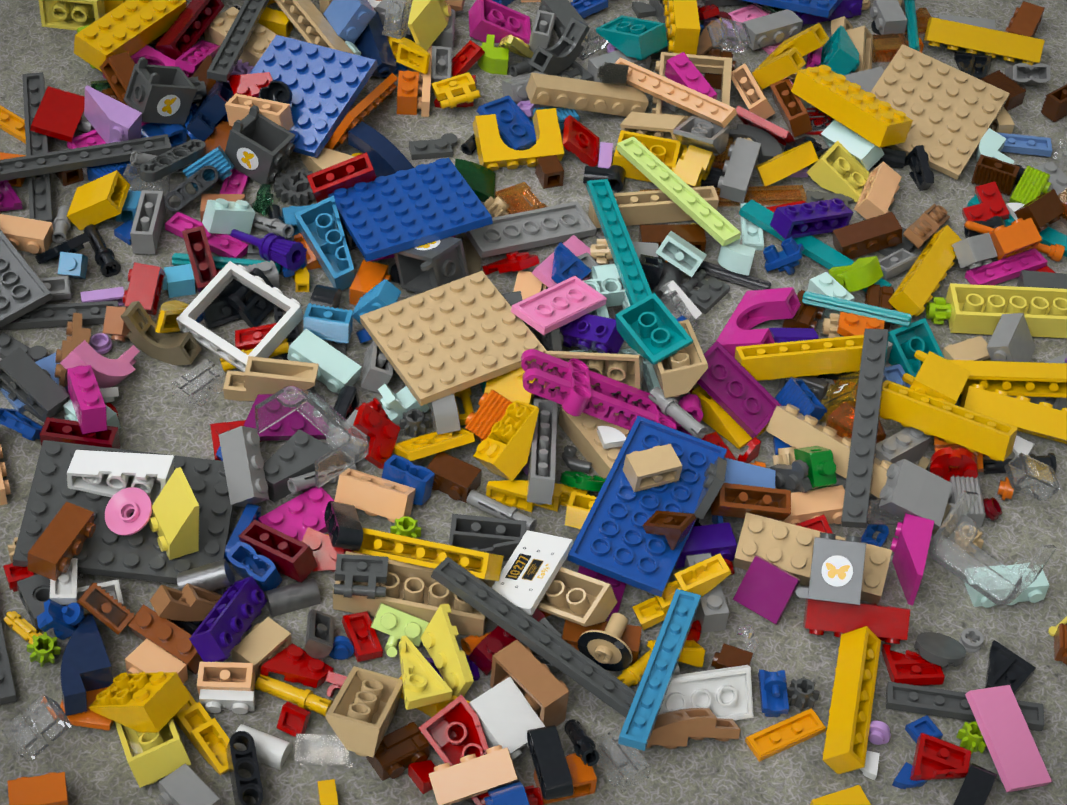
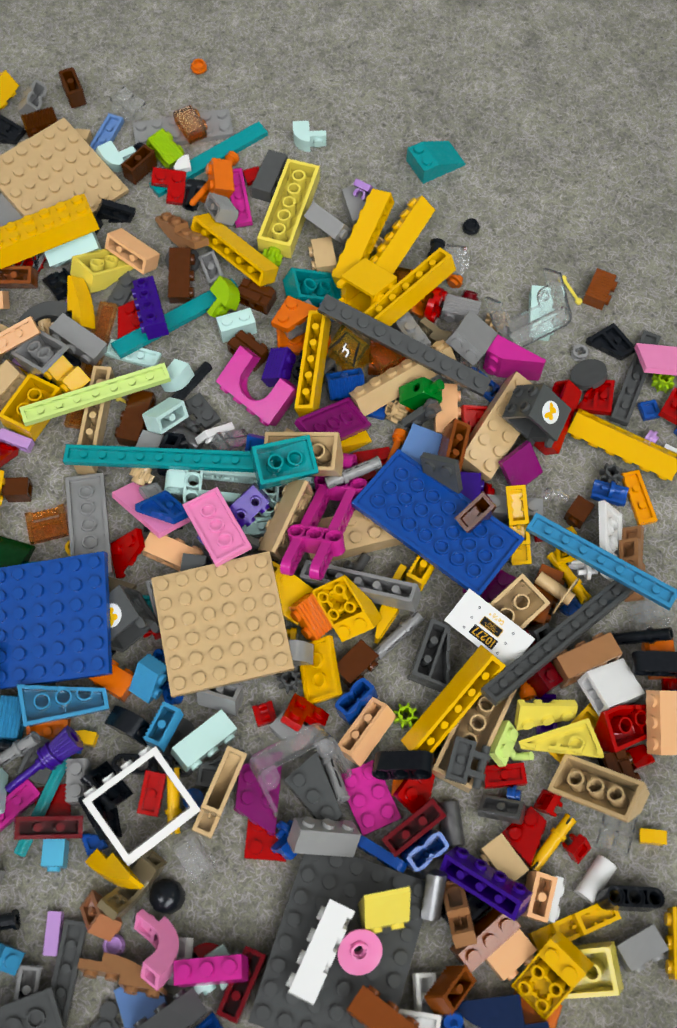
camera: 70 degrees left, 20 degrees up
brick [123,262,165,315] -> none
black brick [327,386,359,434] -> none
light aqua brick [378,384,430,424] -> none
tan gear [484,196,509,218] -> none
green tile [560,471,606,491] -> none
black piece [583,165,626,192] -> none
white tile [597,426,626,449] -> none
tan brick [623,444,683,492] -> none
tile [735,106,795,145] -> none
red tile [737,437,761,464] -> none
blue hips [763,237,804,275] -> none
teal axle [802,291,912,327] -> none
tan gear [822,313,840,338] -> none
white tile [1013,435,1035,458] -> none
reddish brown brick [1015,189,1066,232] -> none
none -> black hair [149,879,185,914]

